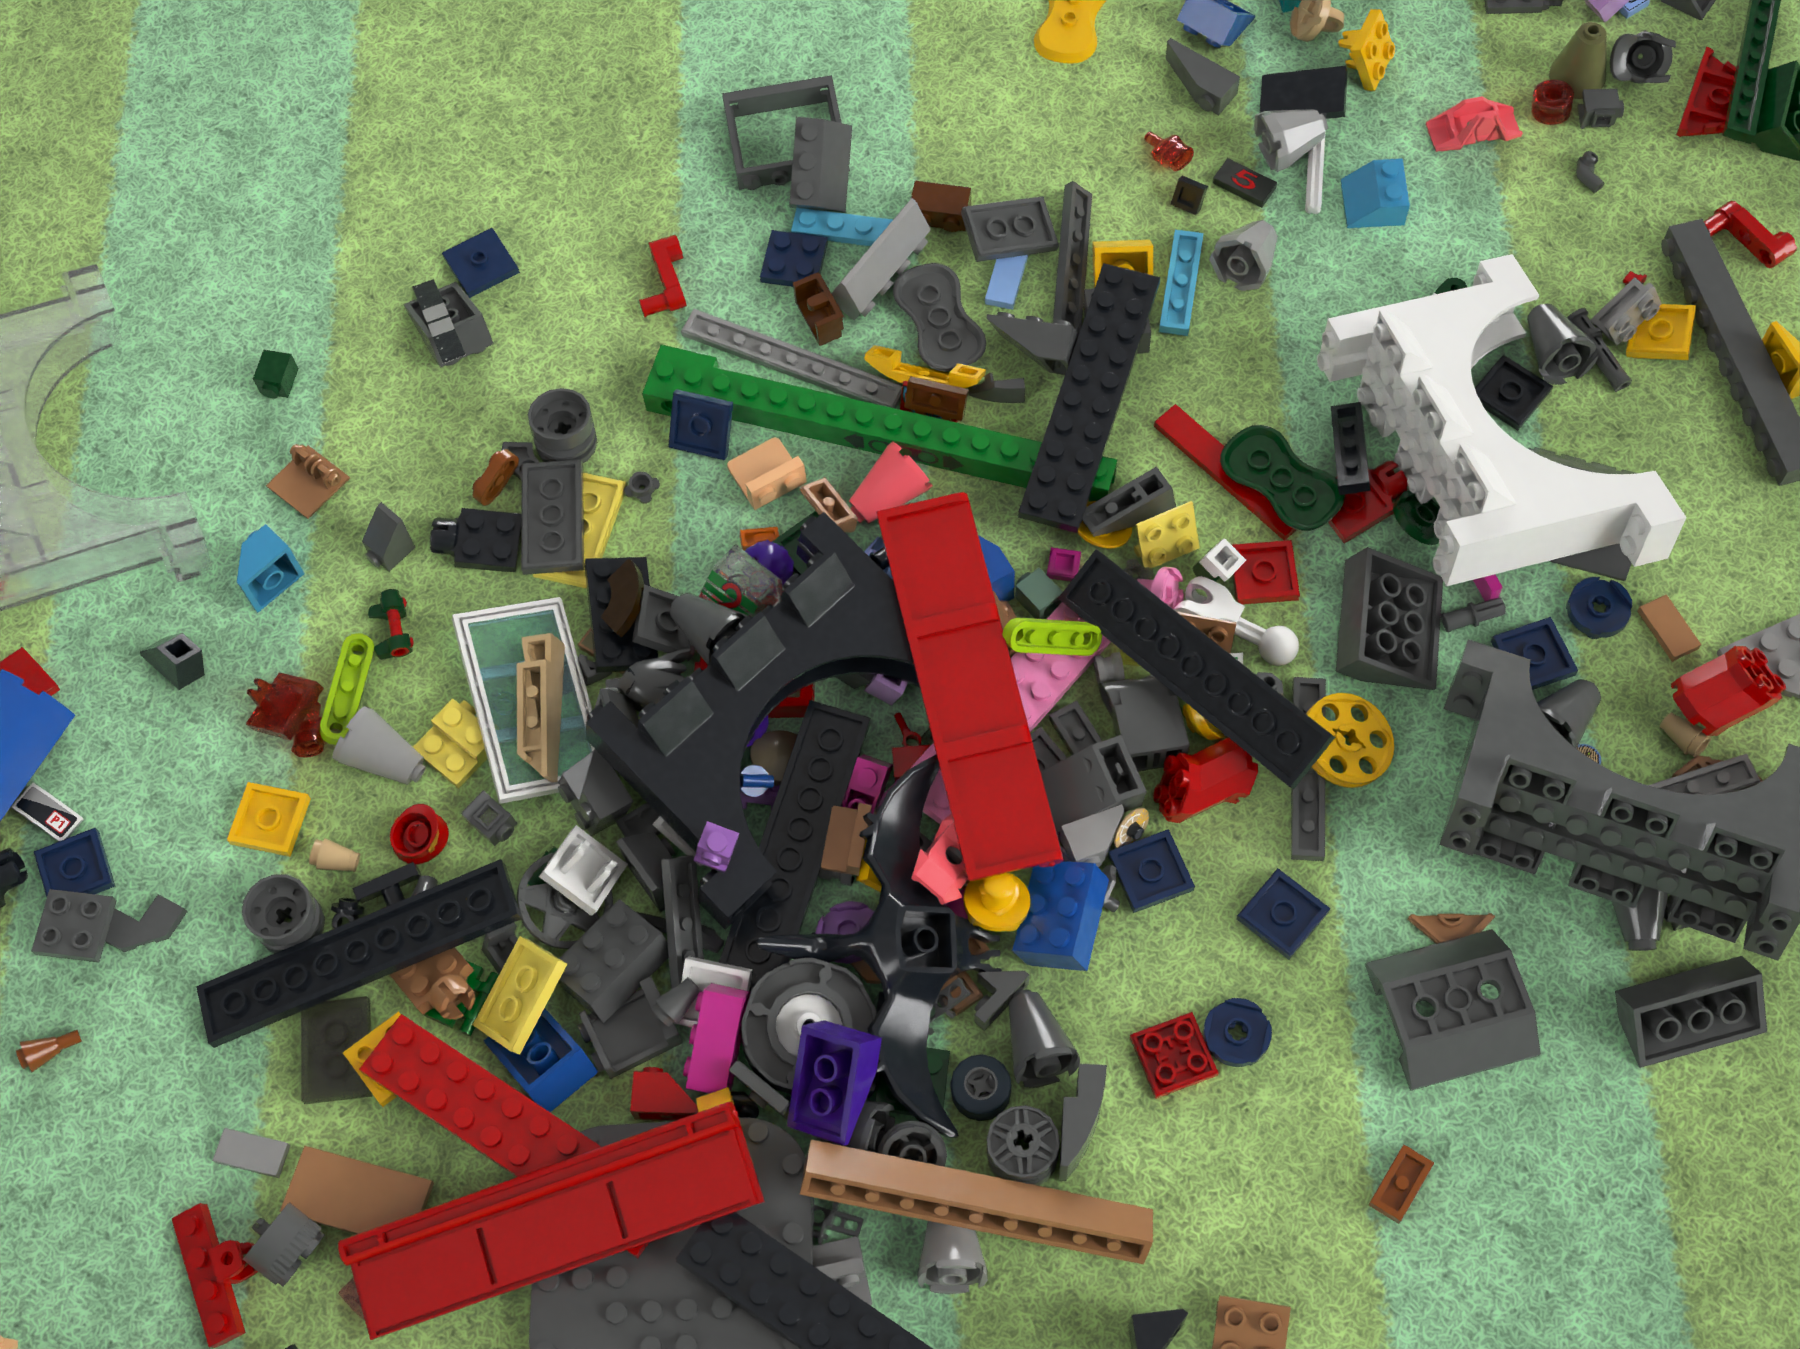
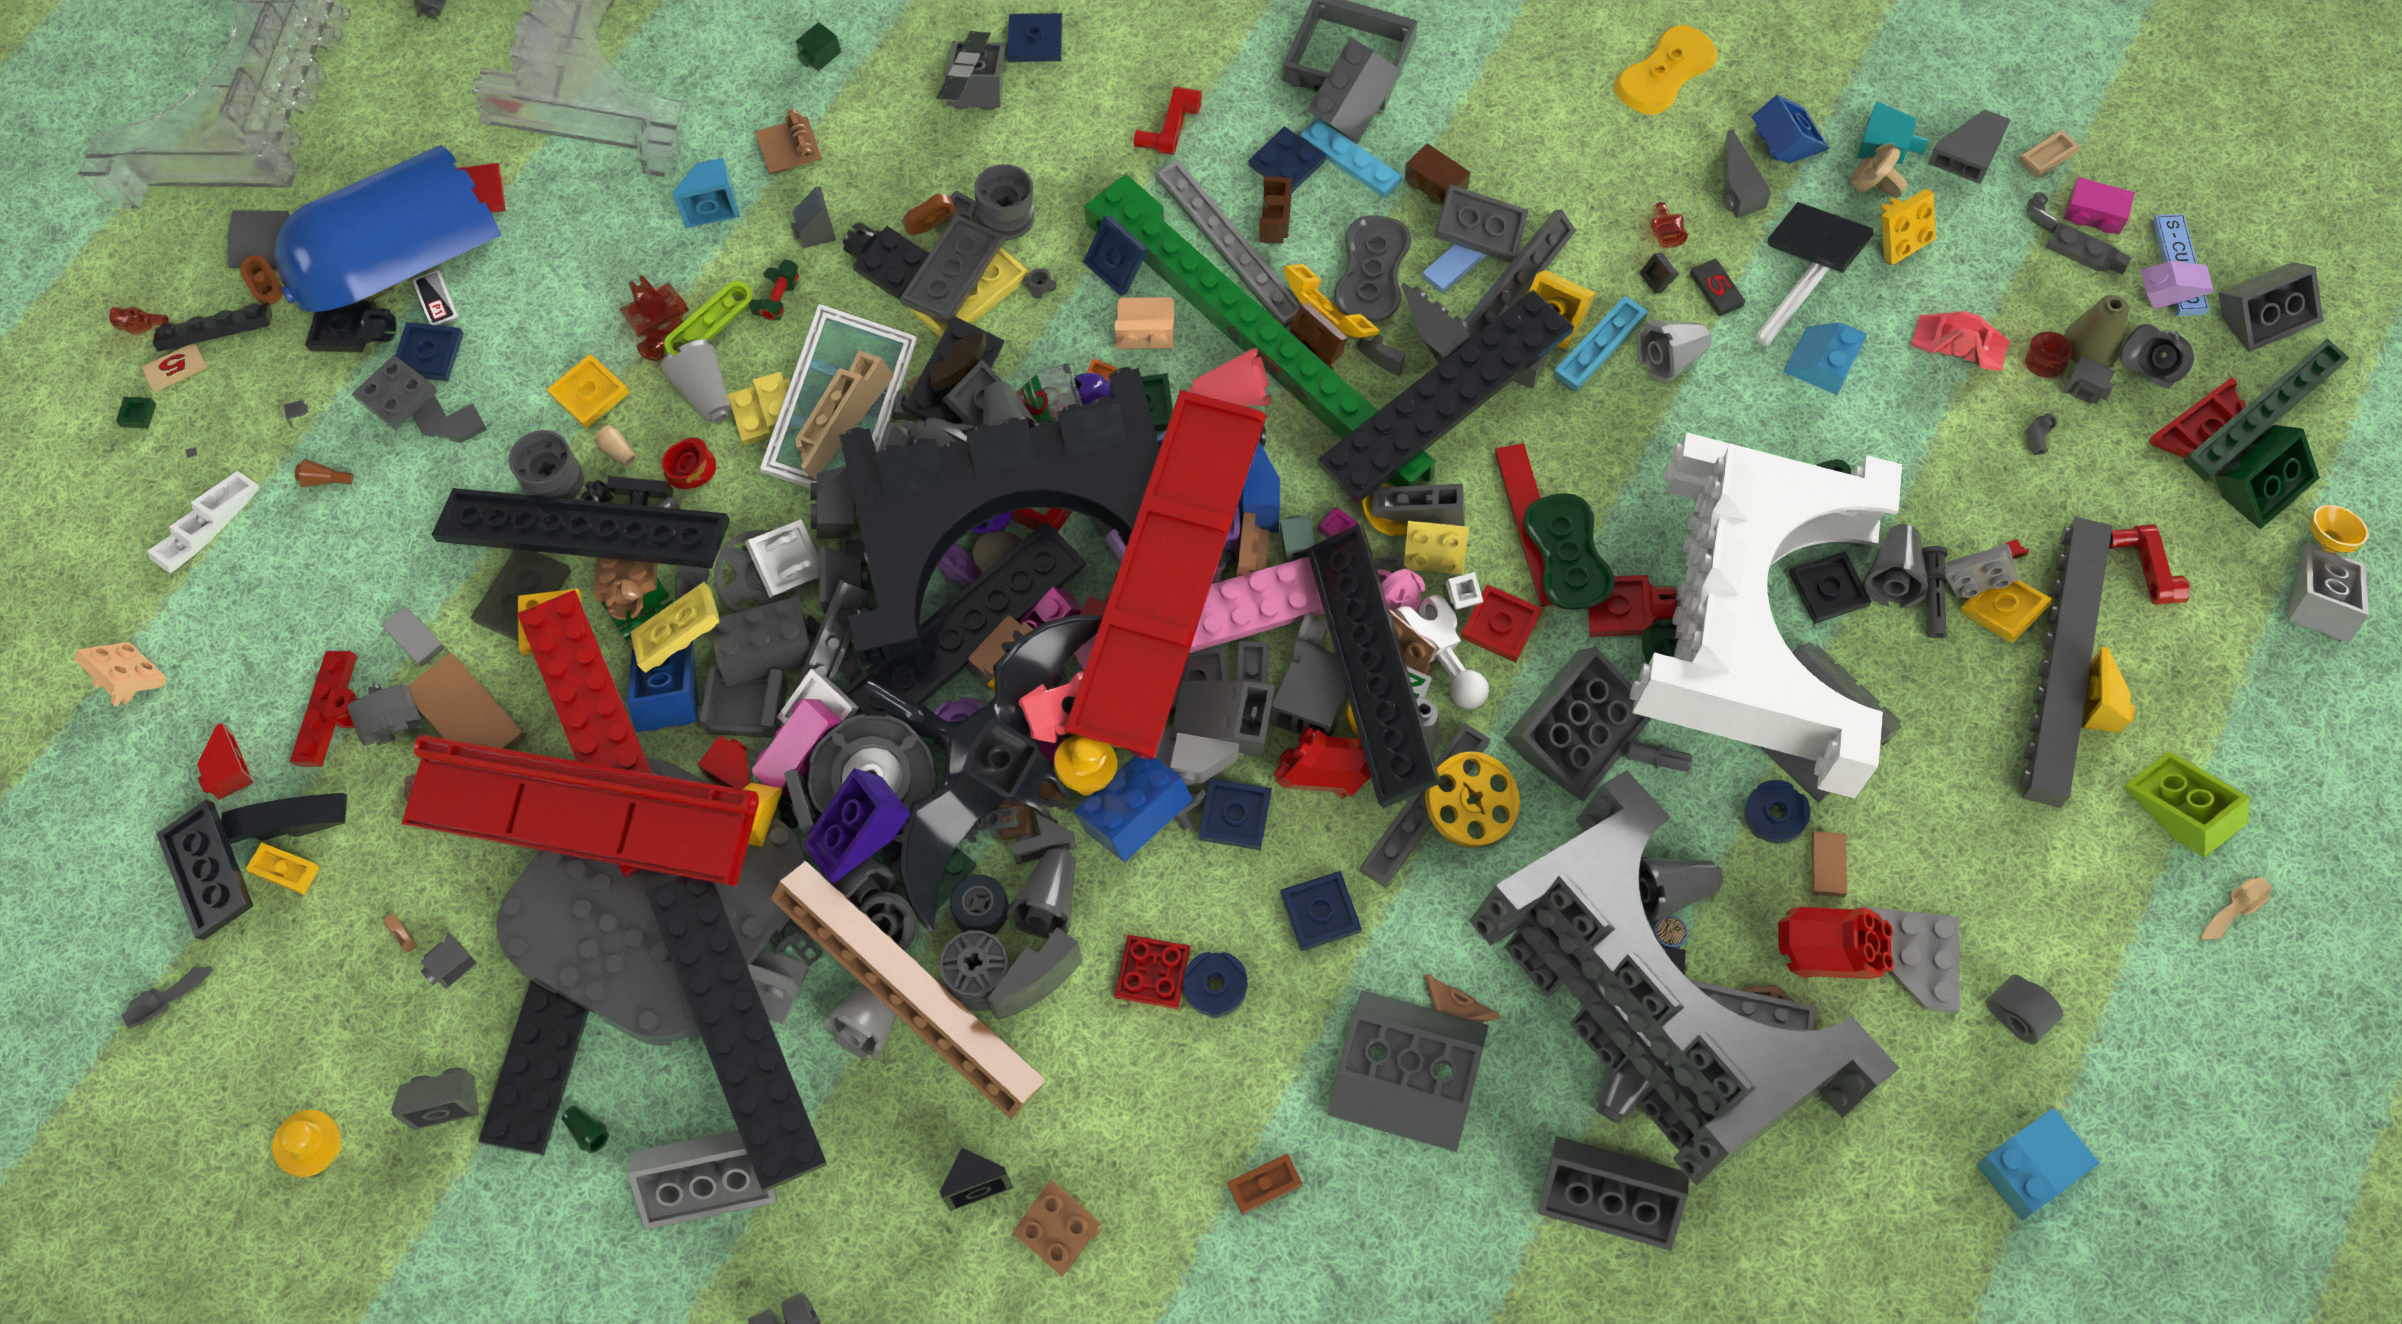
camera: 30 degrees right, 0 degrees up
black slope [140,633,205,690] -> none
dark grey window [461,790,518,846] -> none
dark grey cone [651,977,701,1027] -> none
medium lavender brick [693,821,739,873] -> none
blue plate [739,765,774,797] -> none
medium nougat slope [799,477,858,533] -> none
light grey slope [831,198,931,320] -> none
lime plate [1002,617,1102,656] -> none
piece [1114,808,1149,848] -> none
light grey cone [1254,109,1328,172] -> none
black plate [1331,402,1371,495] -> none
dark pink tile [1473,574,1503,601] -> none
dark blue plate [1491,617,1578,690] -> none
tan cone [1660,712,1711,757] -> none

